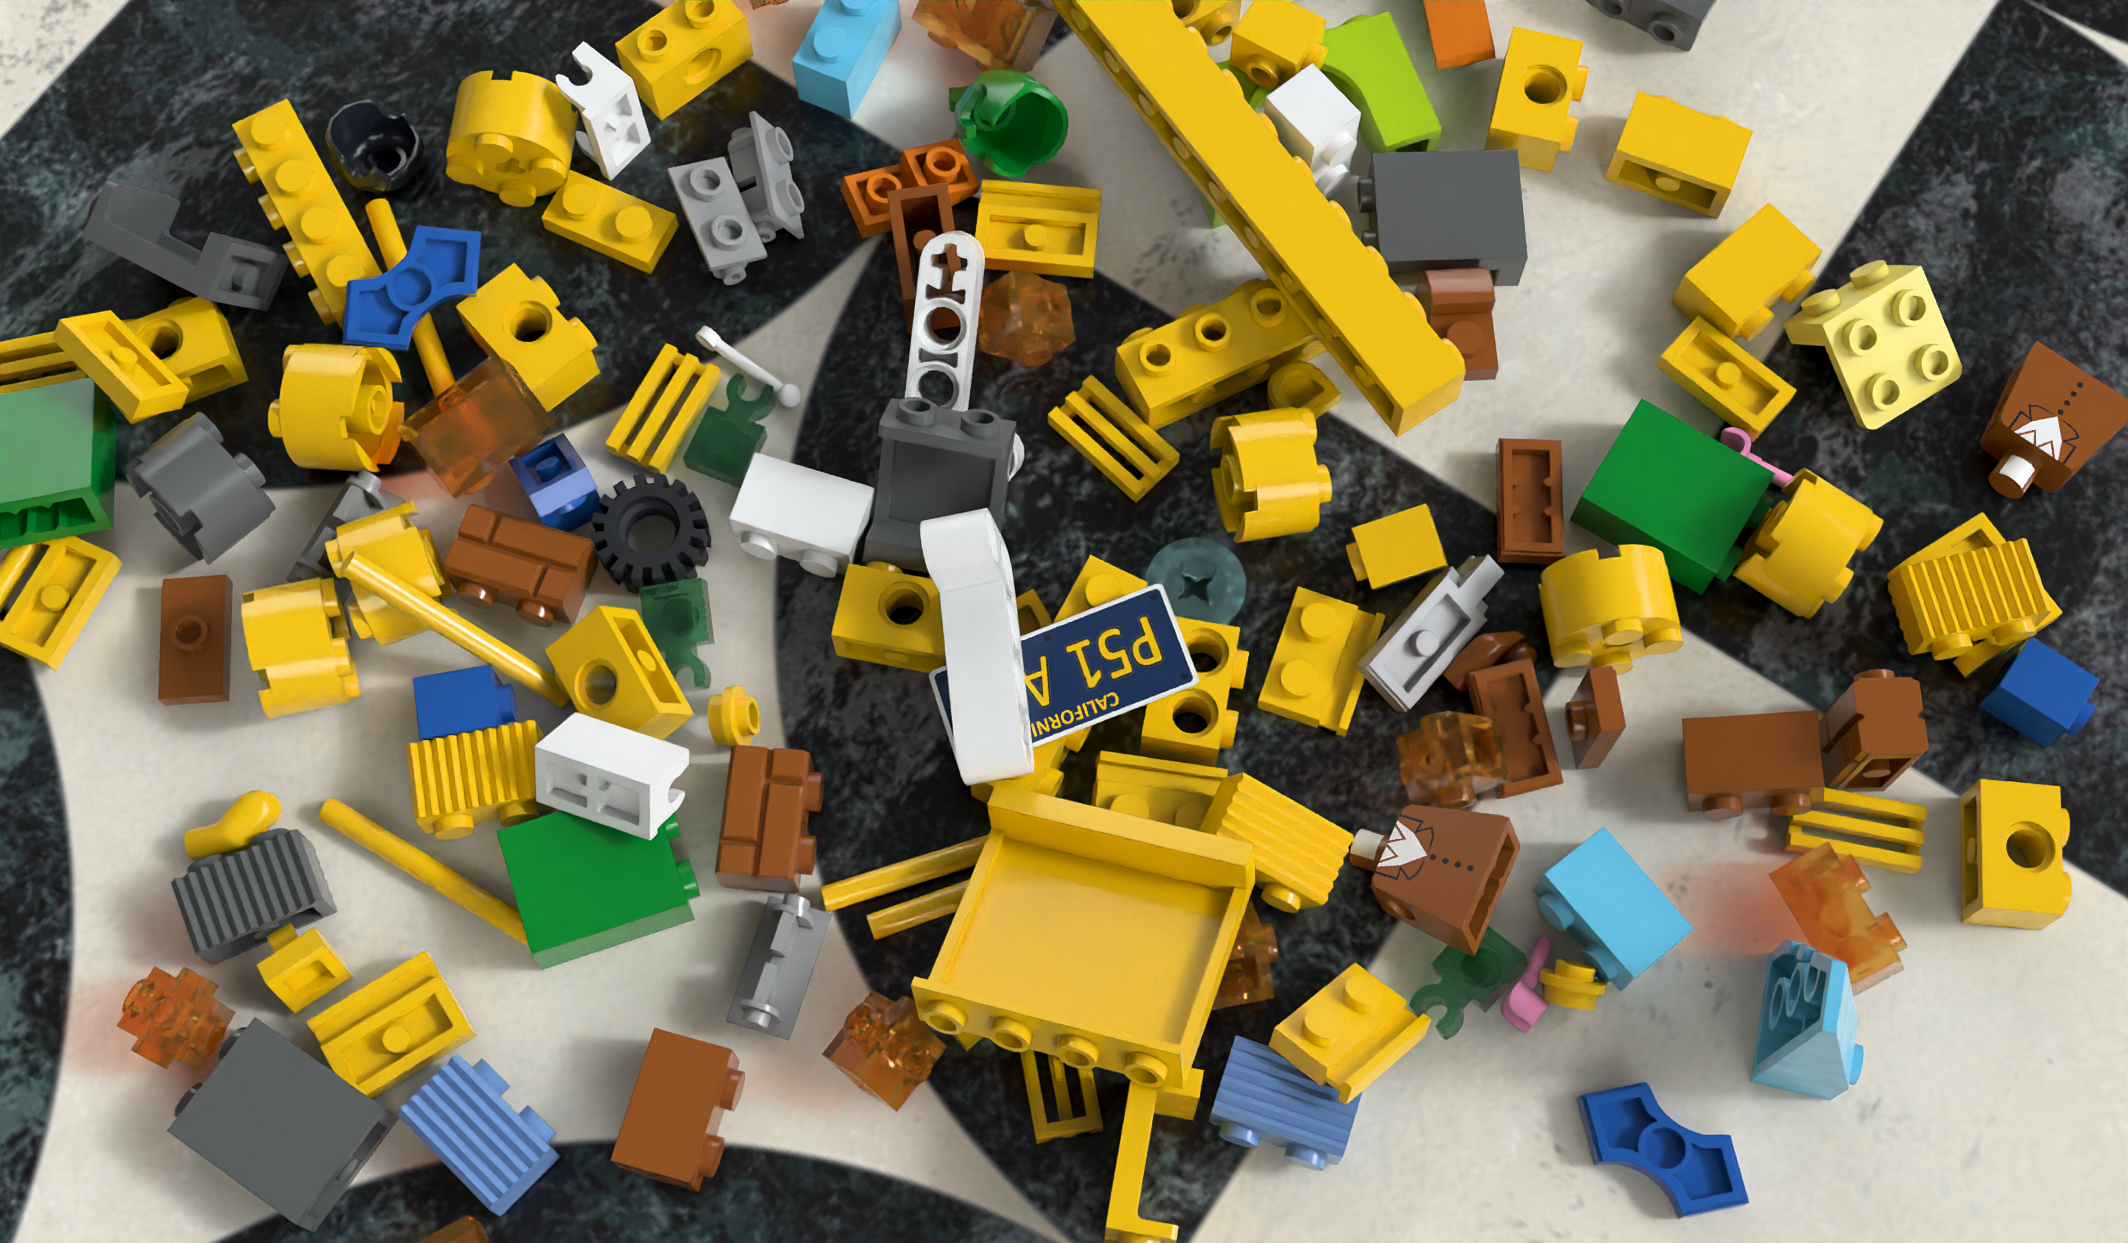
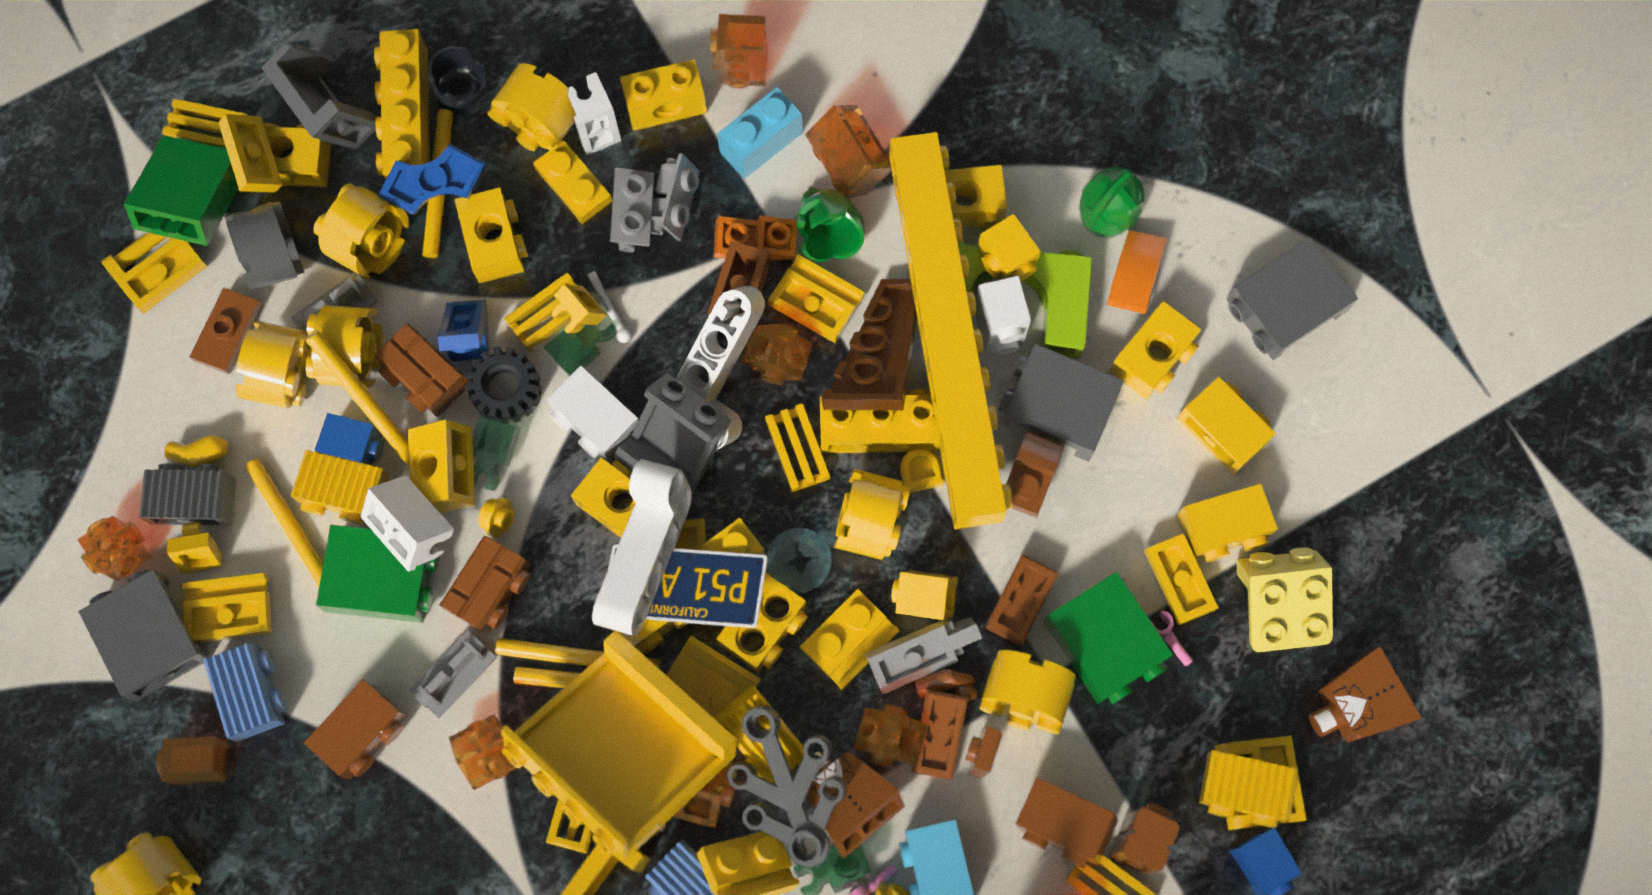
camera: 25 degrees right, 5 degrees up
clear orange brick [395,353,555,499] -> none
yellow brick [1732,468,1883,619] -> none
none -> yellow tile [552,284,607,334]
none -> dark grey plant [727,705,848,867]
none -> reddish brown wing [821,279,917,410]

